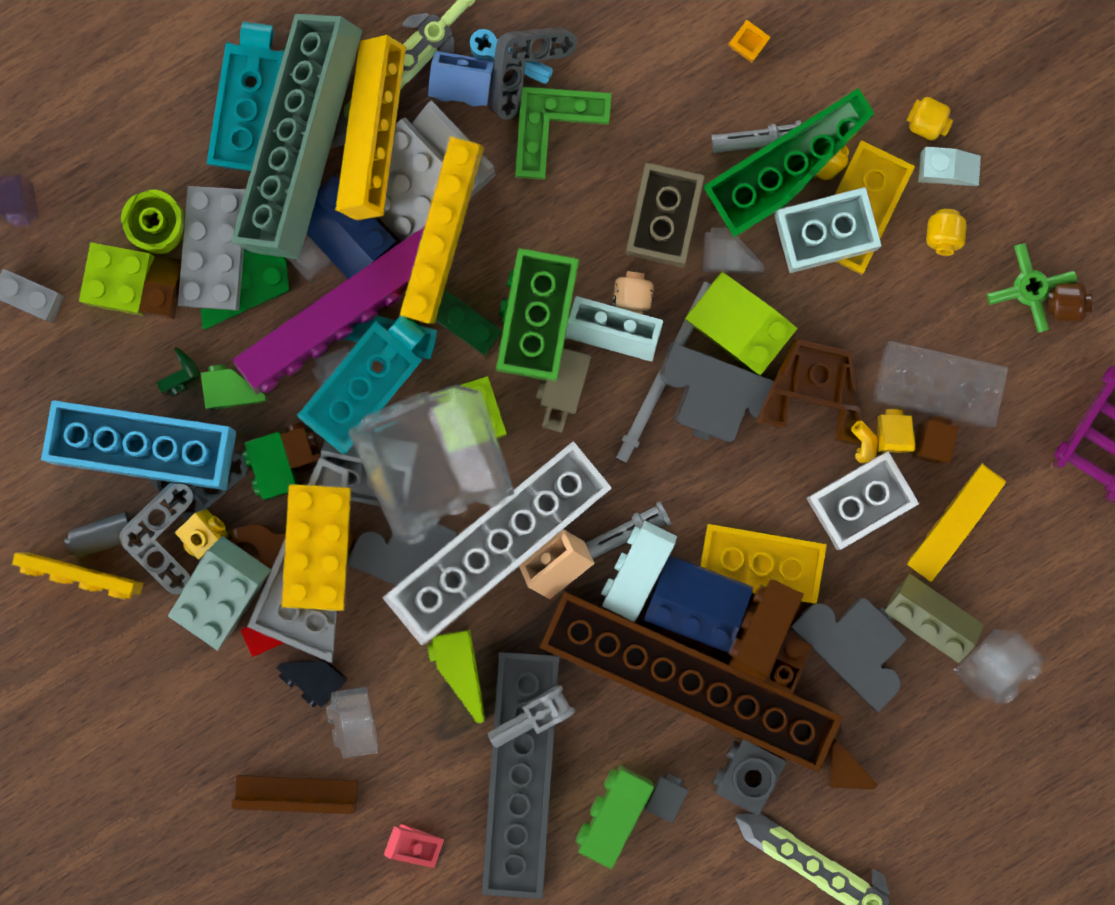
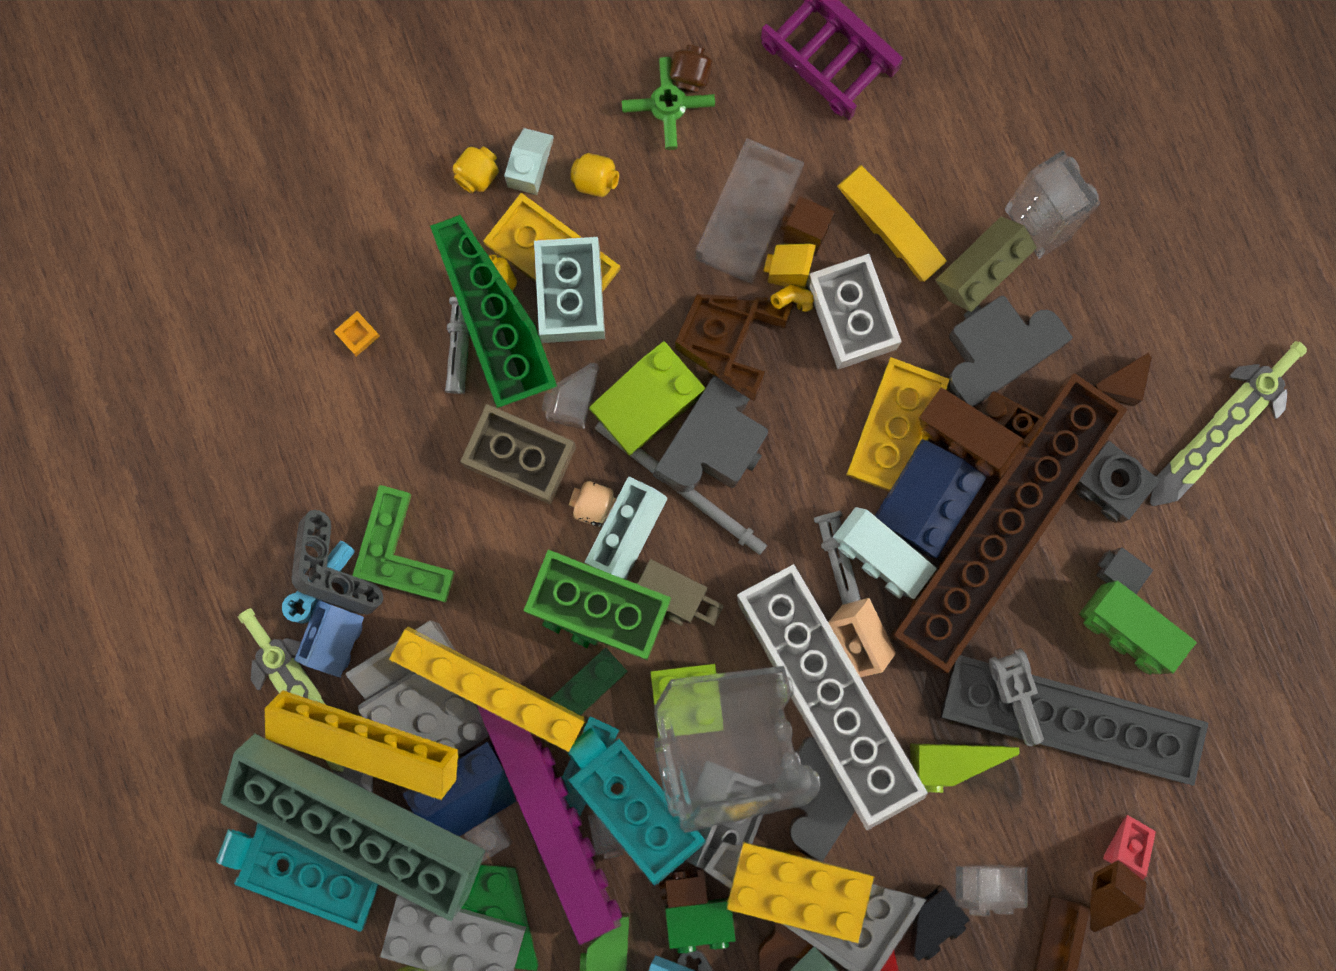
camera: 80 degrees left, 5 degrees down
none -> reddish brown slope [1090,860,1147,933]

